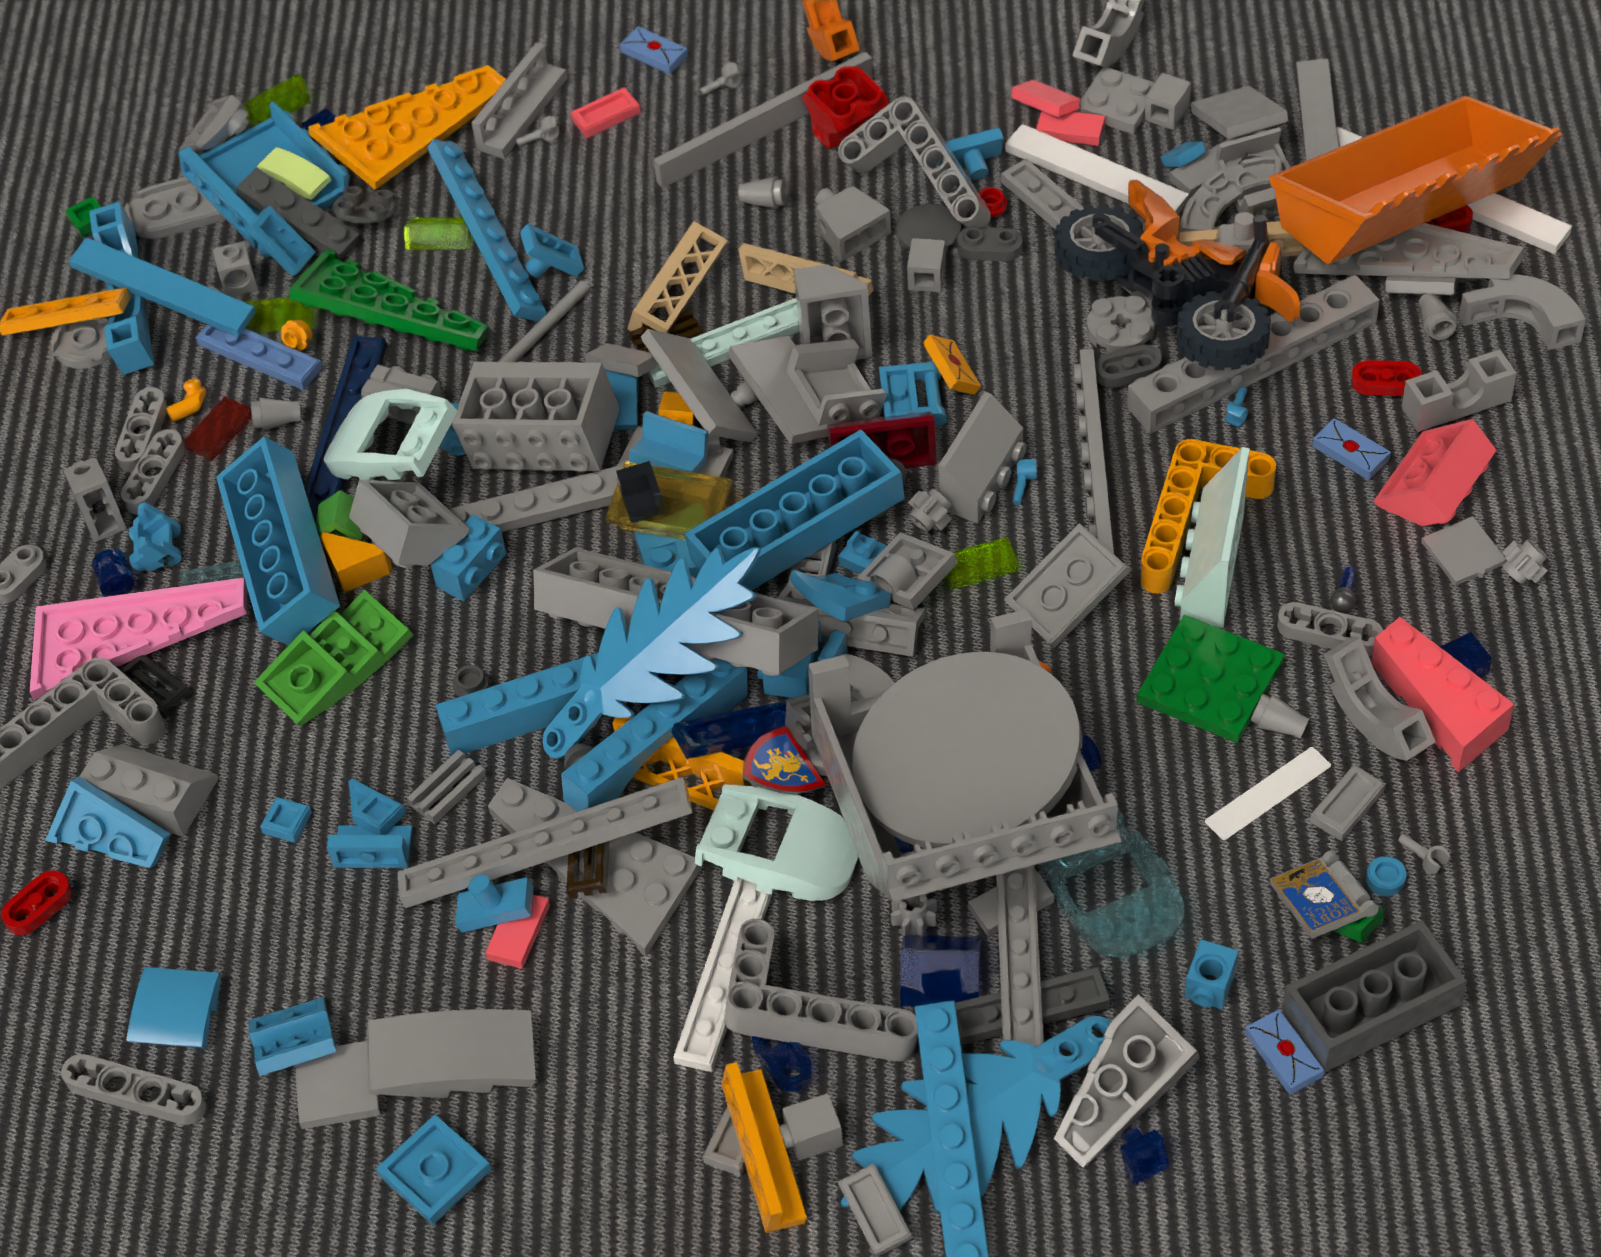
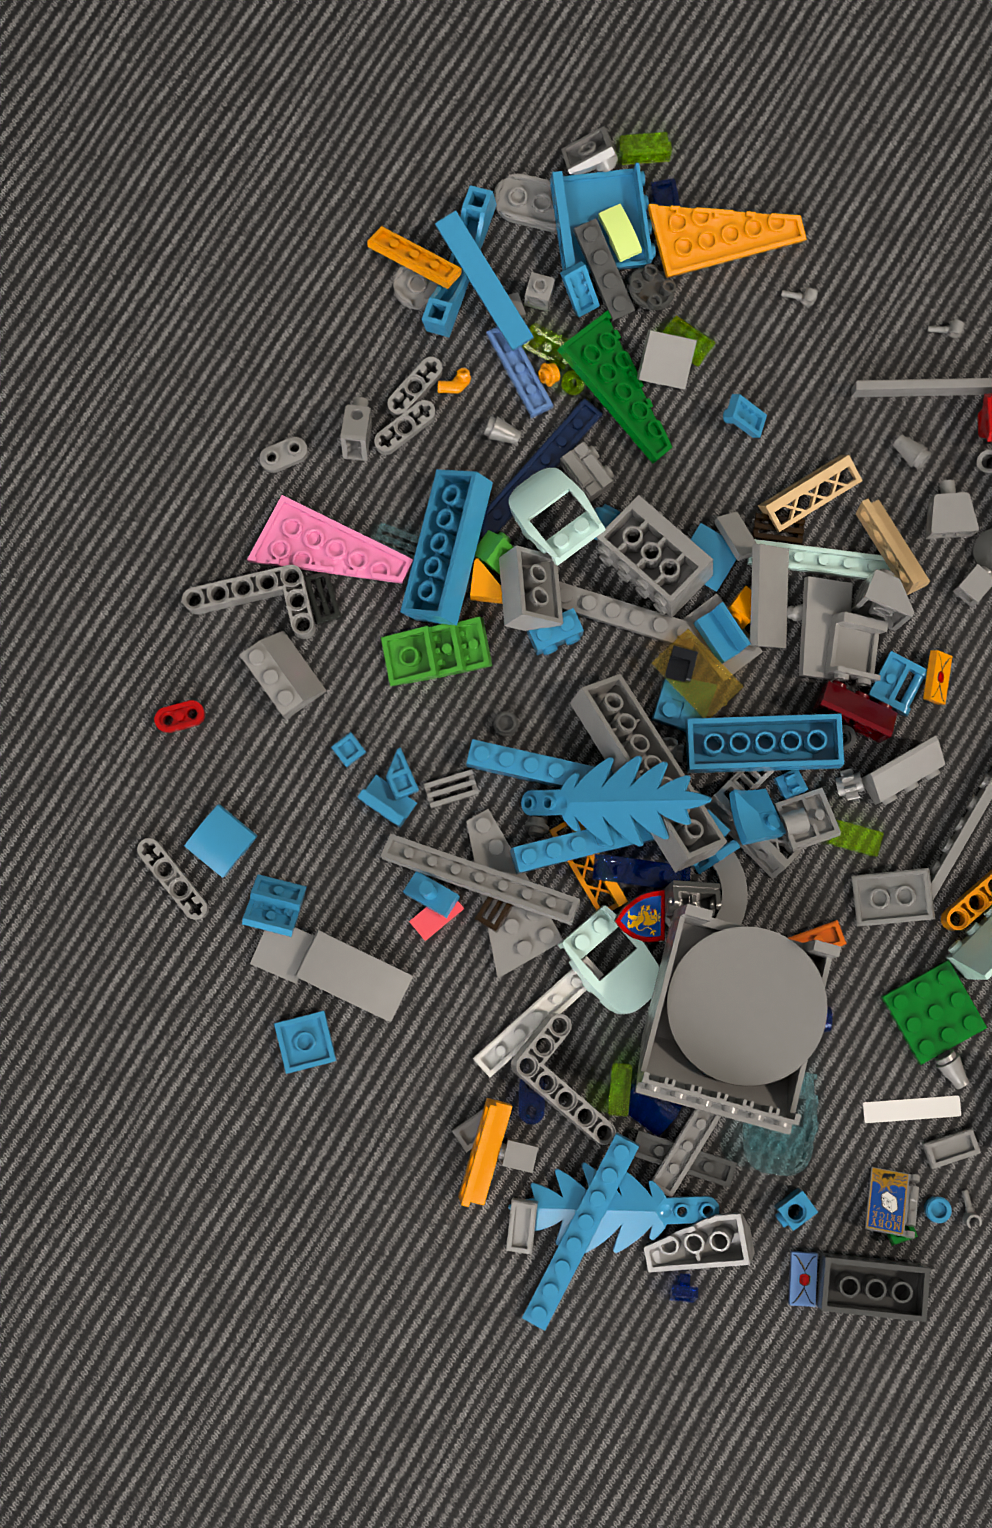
camera: 25 degrees right, 30 degrees up
dark azure wing [45,776,171,868] -> none
green plate [65,196,101,237] -> none
clear blue wheel [91,549,135,597] -> none
dark azure piece [129,502,181,572] -> none
clear red tile [183,396,252,461] -> none
dark azure plate [427,139,547,322] -> none
light grey fence [472,43,567,159] -> none
light grey bar [498,281,590,362] -> none
coral tile [570,87,641,138] -> none
medium blue tile [620,26,688,74] -> none
dark azure hand [1012,459,1037,505] -> none
none -> clear neon green plate [561,370,585,395]
none -> clear neon green slope [608,1062,632,1117]
none -> light grey tile [637,330,697,389]

